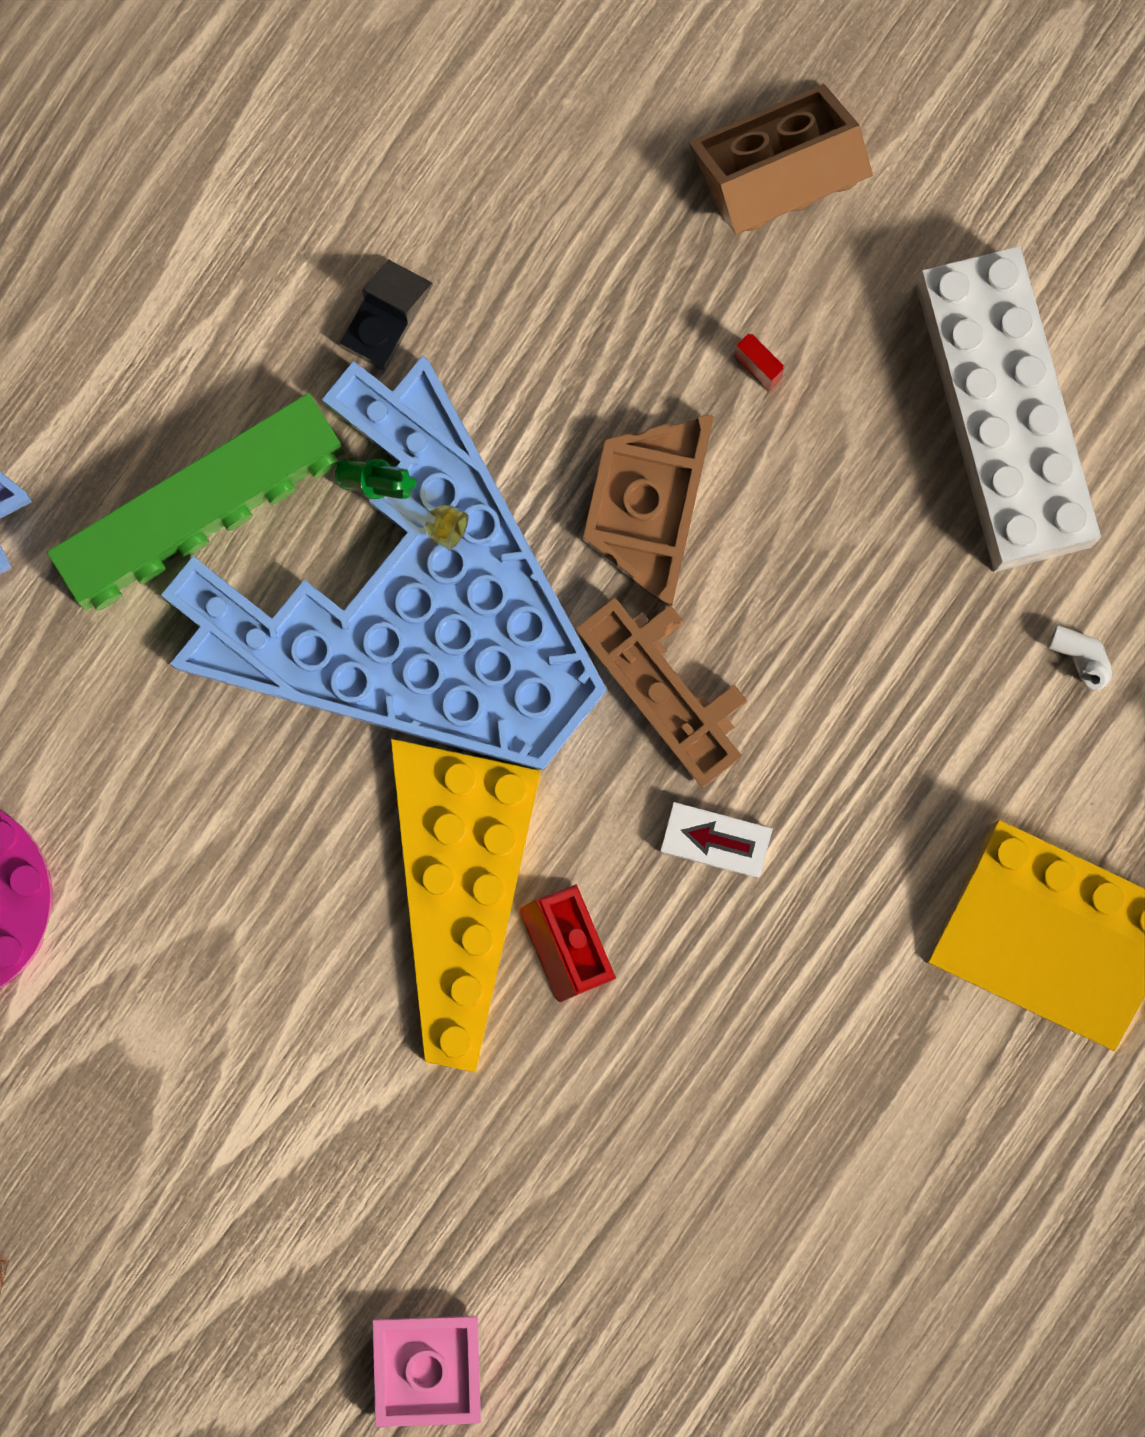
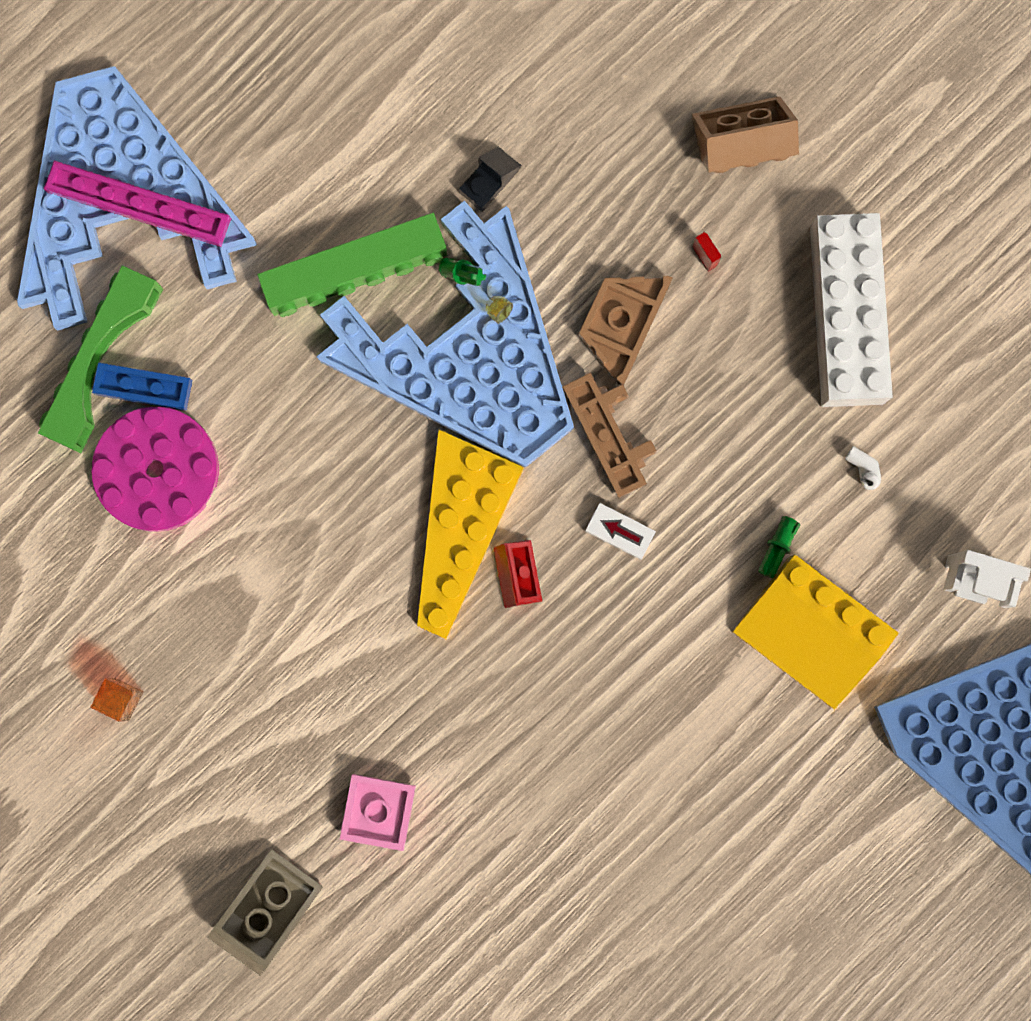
camera: 15 degrees right, 0 degrees up
none -> green axle [759,516,801,578]

